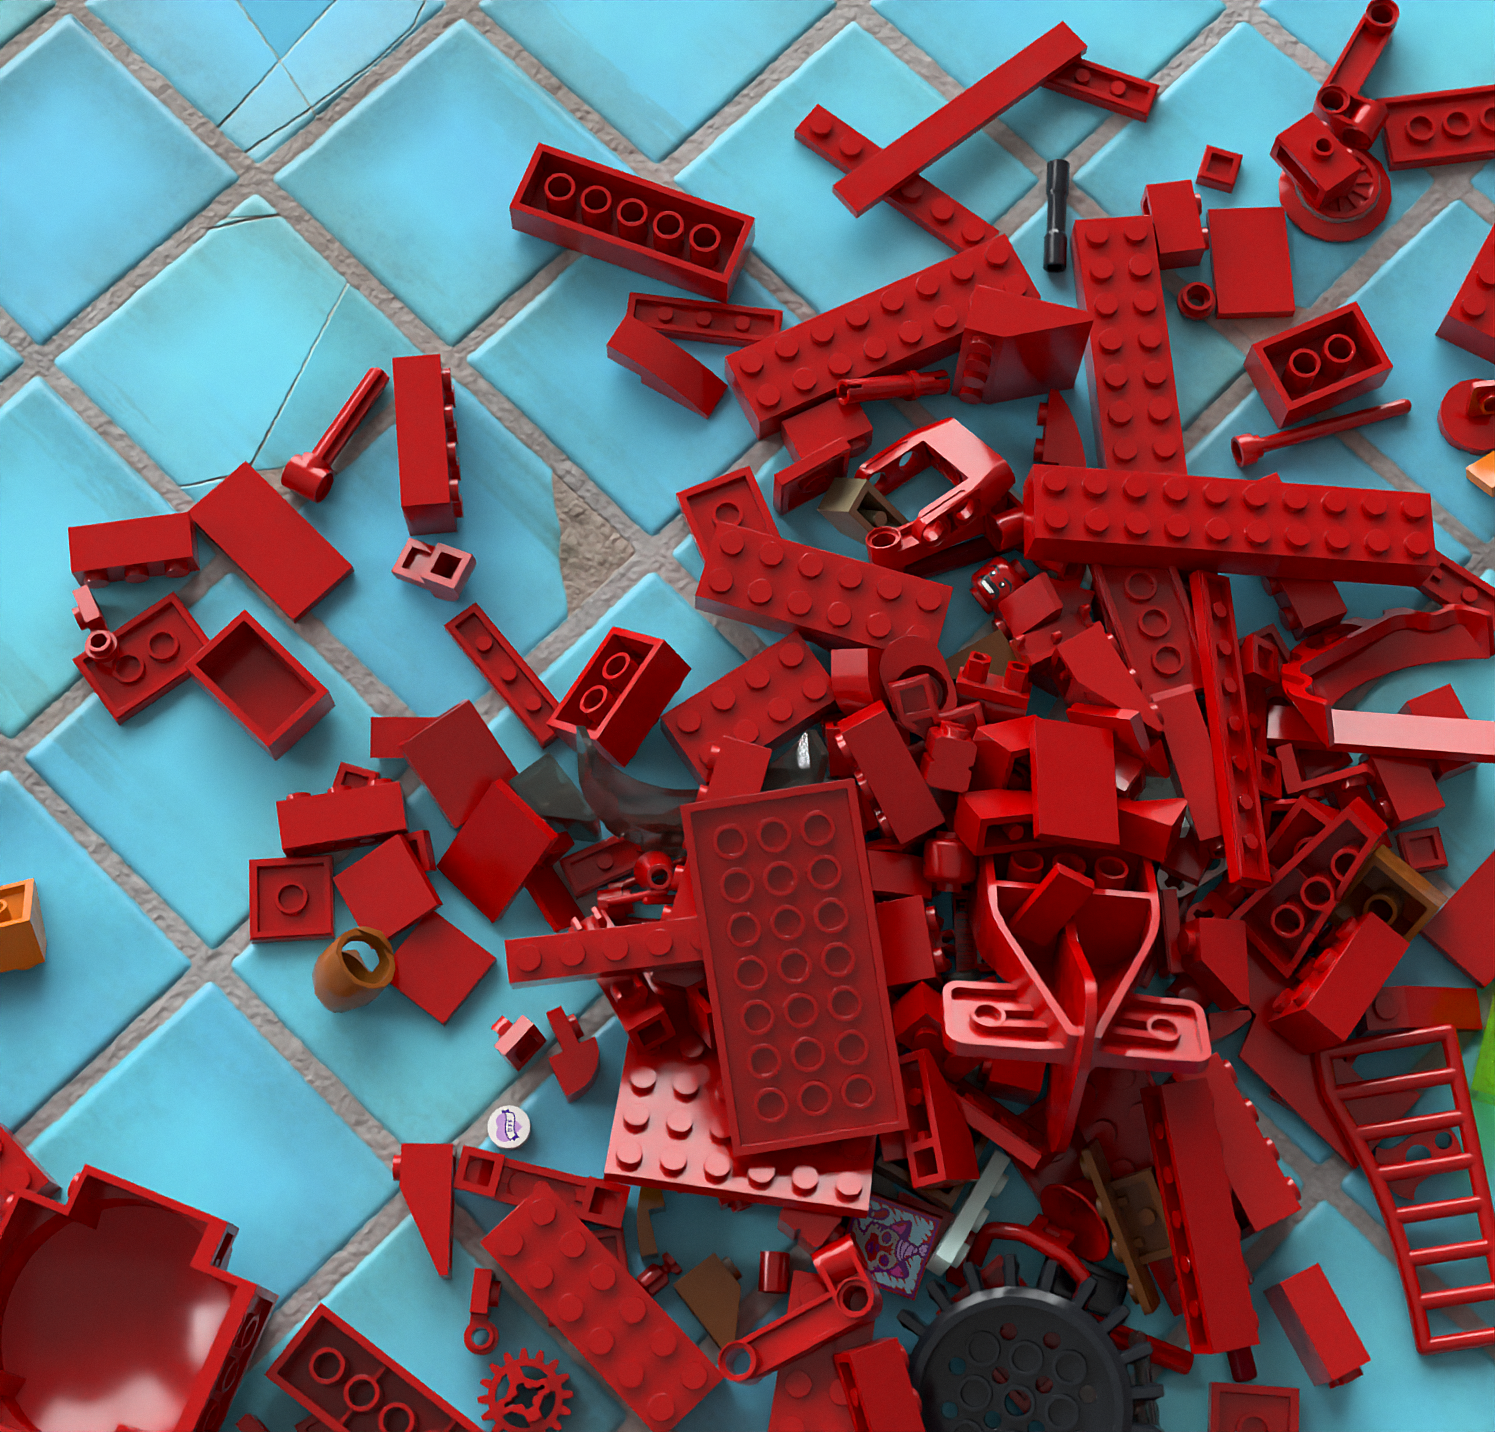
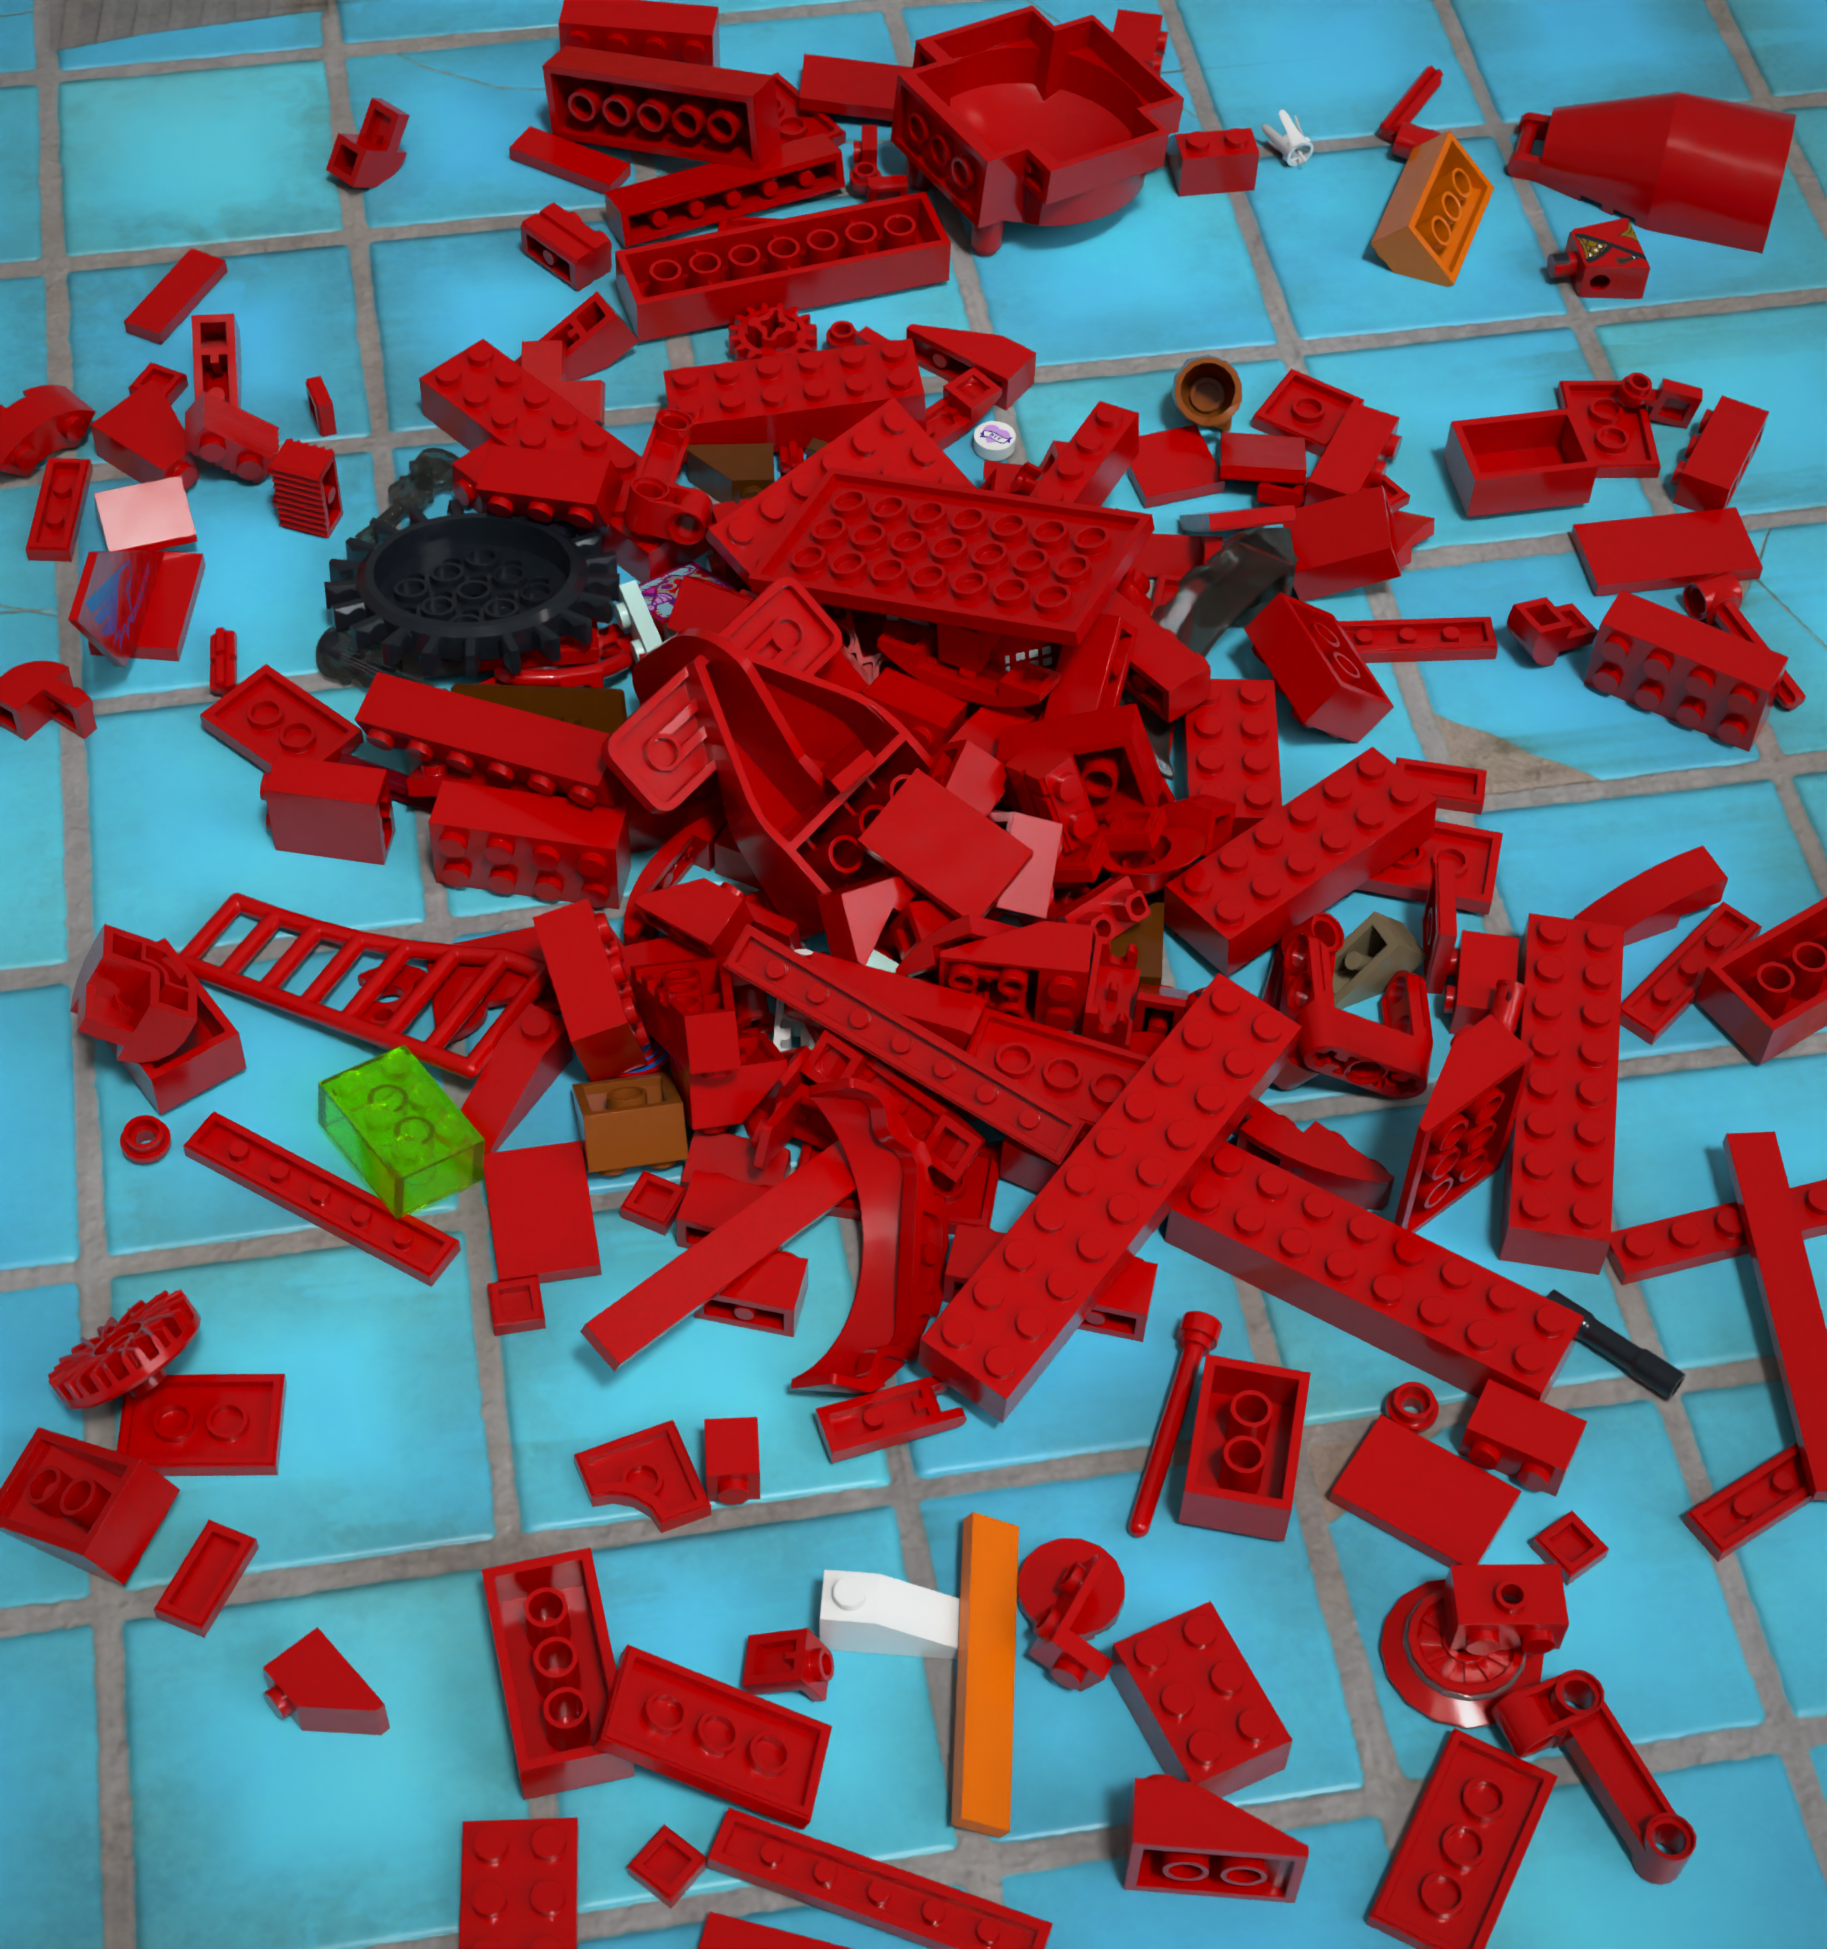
camera: 125 degrees right, 20 degrees down
none -> red tile [1395,757,1487,815]

